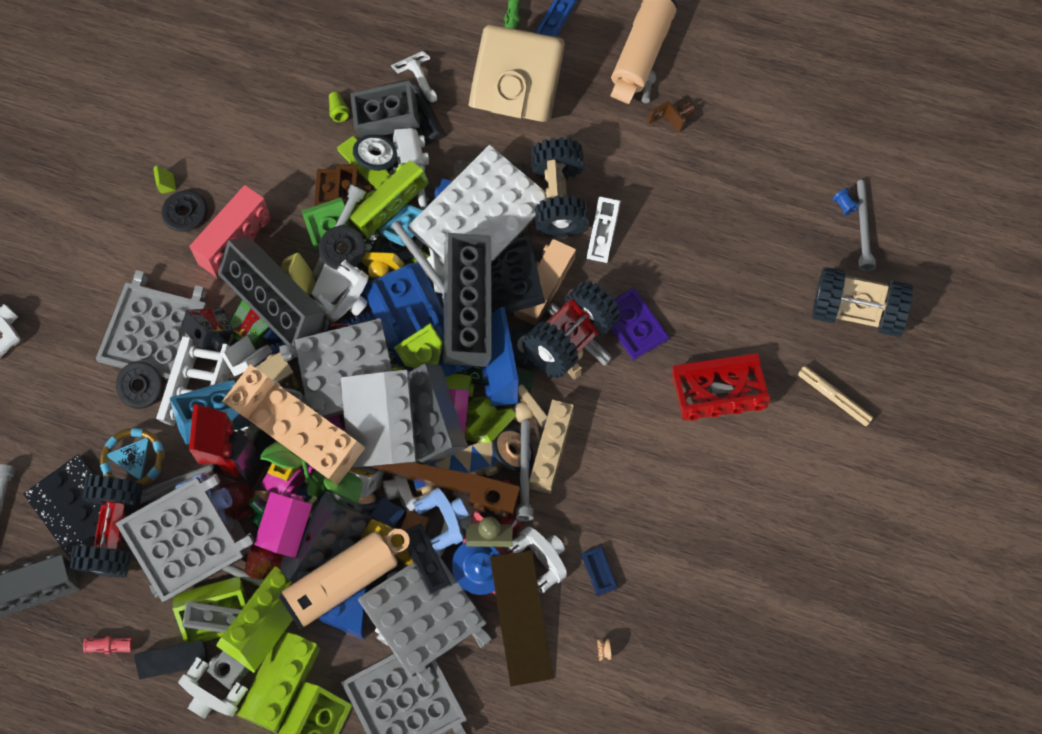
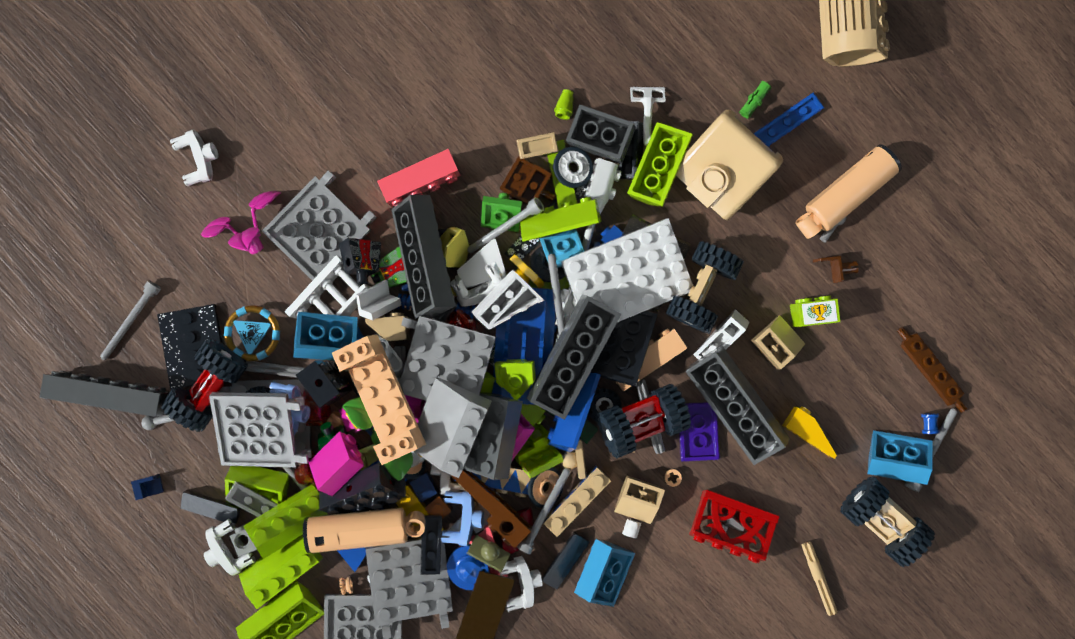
camera: 25 degrees right, 20 degrees up
coral pin [83,636,133,654] -> none
black wheel [116,361,162,409] -> none
lime slope [154,166,176,194] -> none
black wheel [161,190,207,232] -> none
red slope [189,404,233,464] -> none
black wheel [319,225,366,270] -> none
dark blue tile [581,546,618,597] -> none
none -> dark blue panel [131,474,164,500]
none -> light grey bar [141,415,175,430]
none -> dark pink plant [200,191,281,254]
none -> light nougat bush [340,576,353,595]
none -> white wedge [472,270,544,329]
none -> tan tile [516,132,558,159]
none -> black slope [542,531,590,589]
none -> dark azure slope [574,539,635,607]
none -> tan slope [614,475,665,524]
none -> white hose [622,519,641,538]
none -> lime slope [627,122,693,207]
none -> light nougat bush [664,469,682,487]
none -> dark grey brick [685,345,790,465]
none -> tan slope [751,315,805,369]
none -> yellow slope [782,406,837,459]
none -> brick [790,296,840,327]
none -> dark azure slope [867,430,933,485]
none -> reddish brown plate [896,327,967,413]

